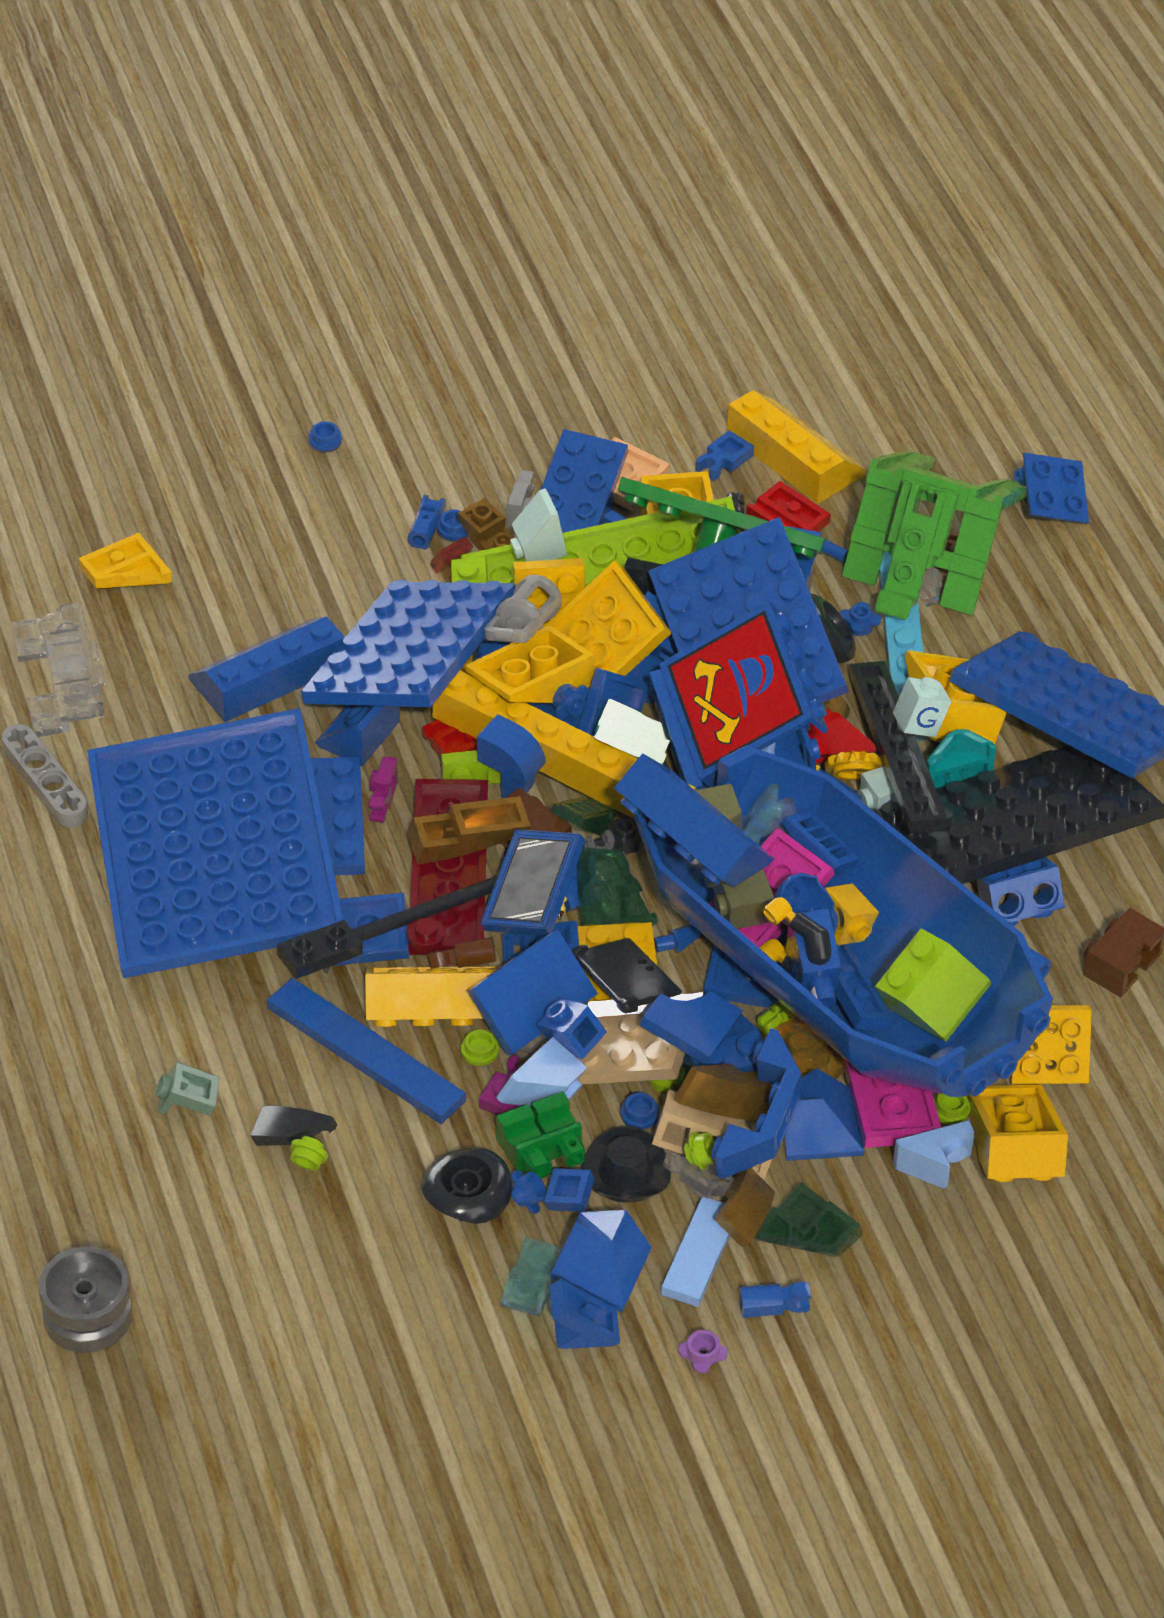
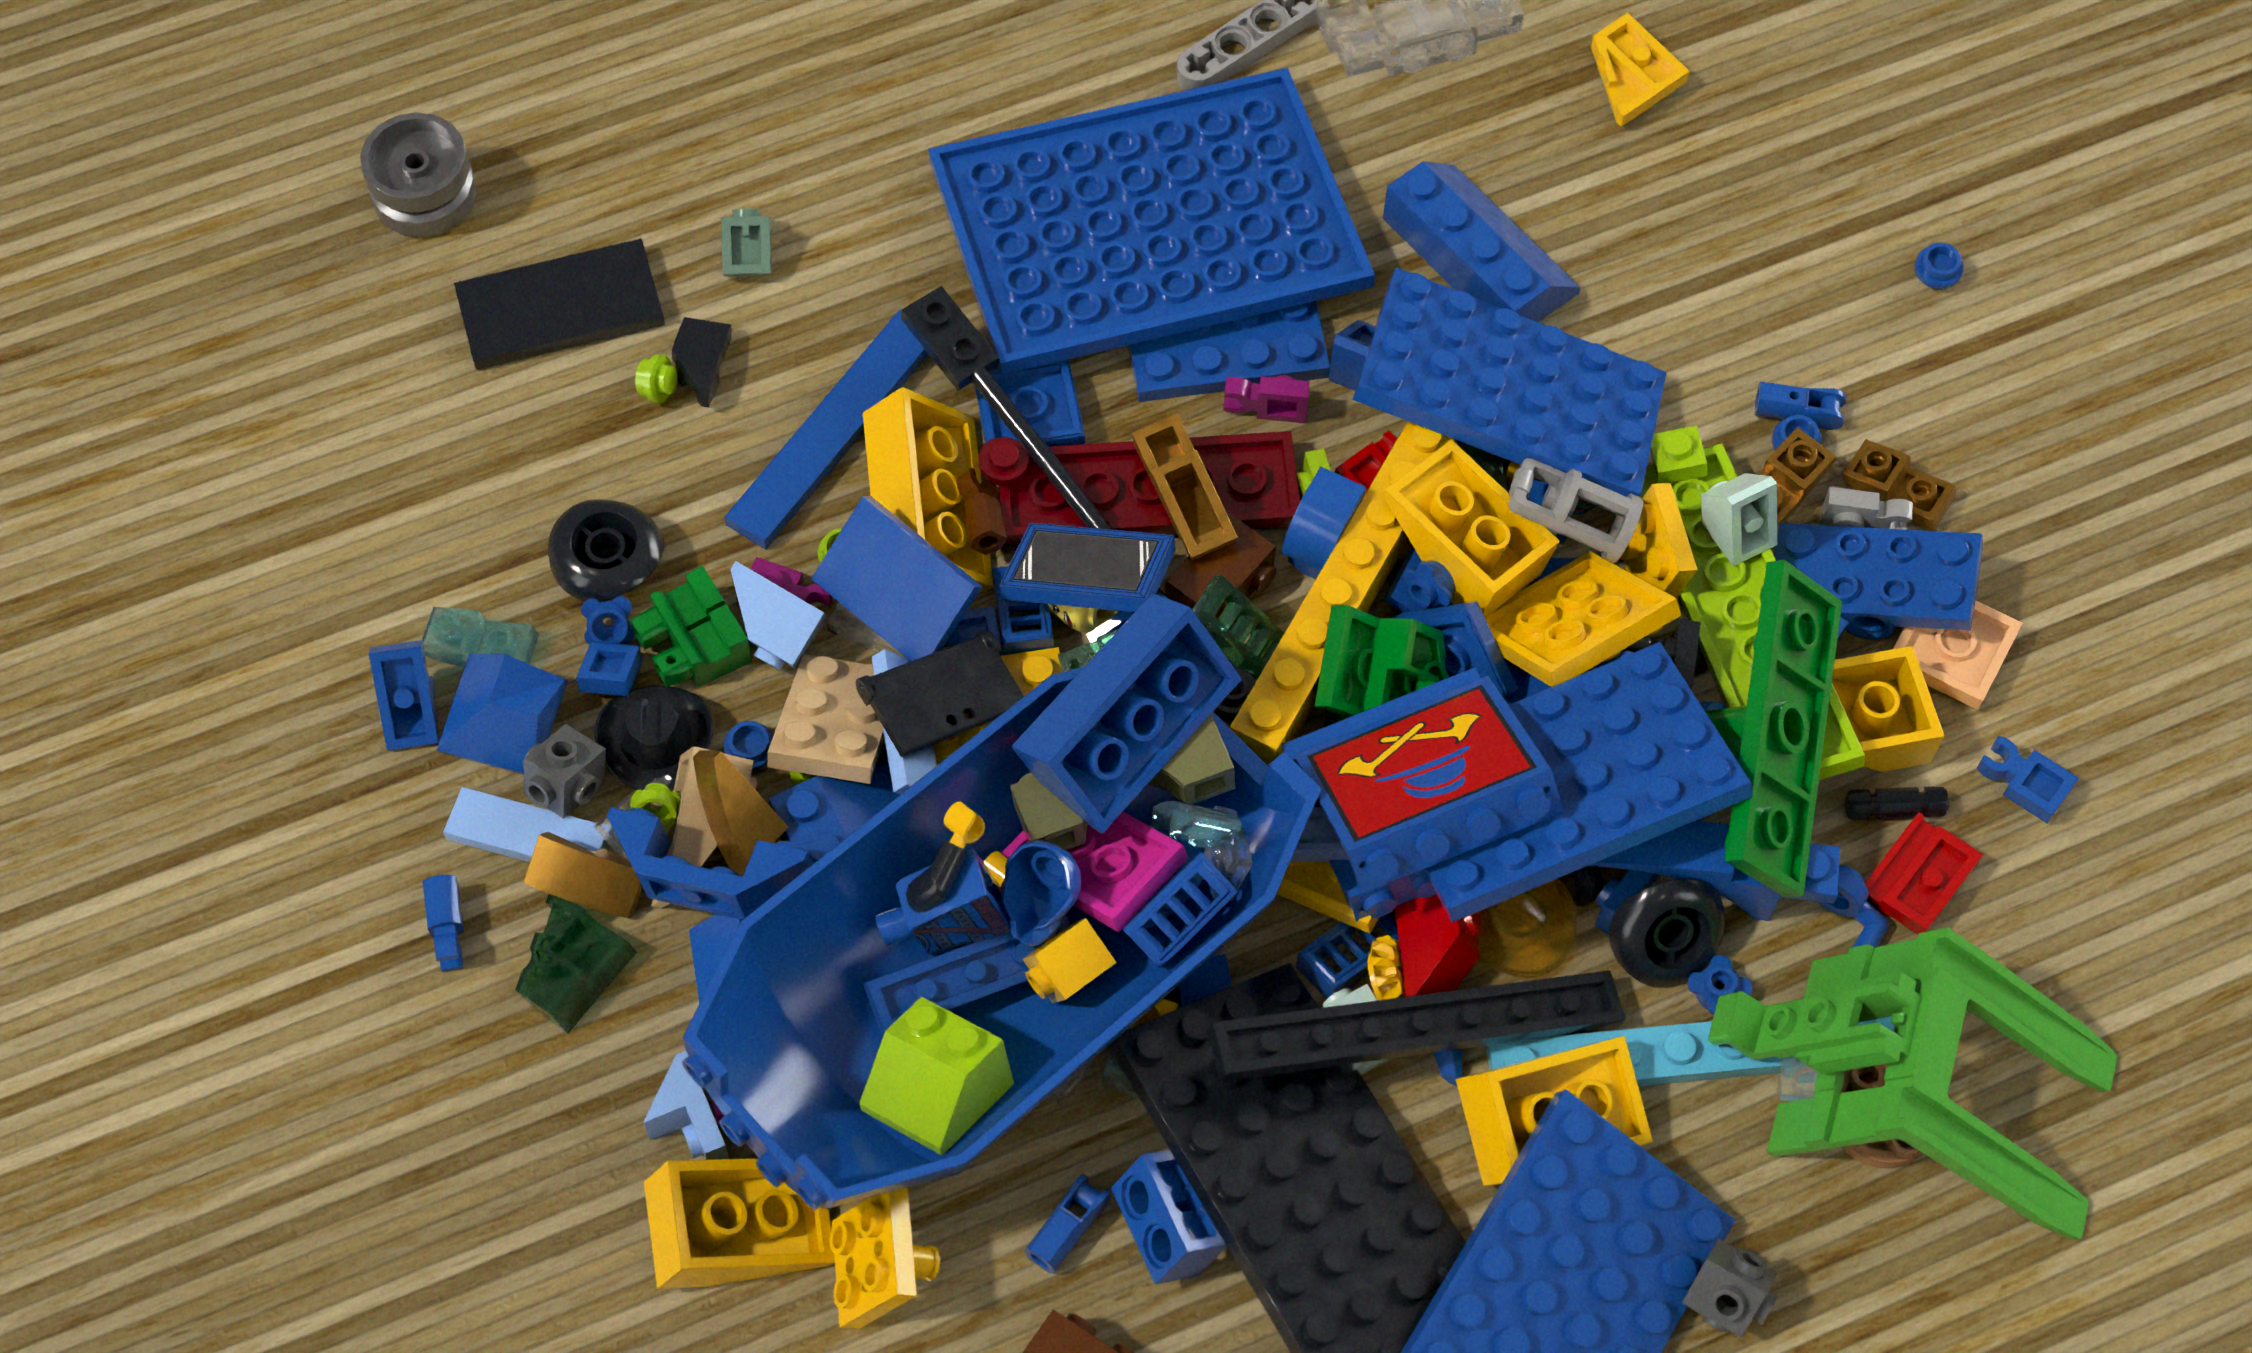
camera: 85 degrees right, 15 degrees up
clear red tile [430,537,473,574] -> none
blue brick [536,997,607,1059] -> none
blue tile [640,991,743,1065] -> none
medium lavender plate [679,1330,728,1373] -> none
yellow slope [727,390,866,504] -> none
light aqua brick [893,677,951,737] -> none
teal slope [926,729,996,788] -> none
blue hinge [1014,452,1089,524] -> none
none -> black tile [454,238,665,370]
none -> dark grey brick [523,724,606,819]
none -> dark grey brick [1682,1238,1778,1338]
none -> pearl gold slope [1843,439,1956,531]

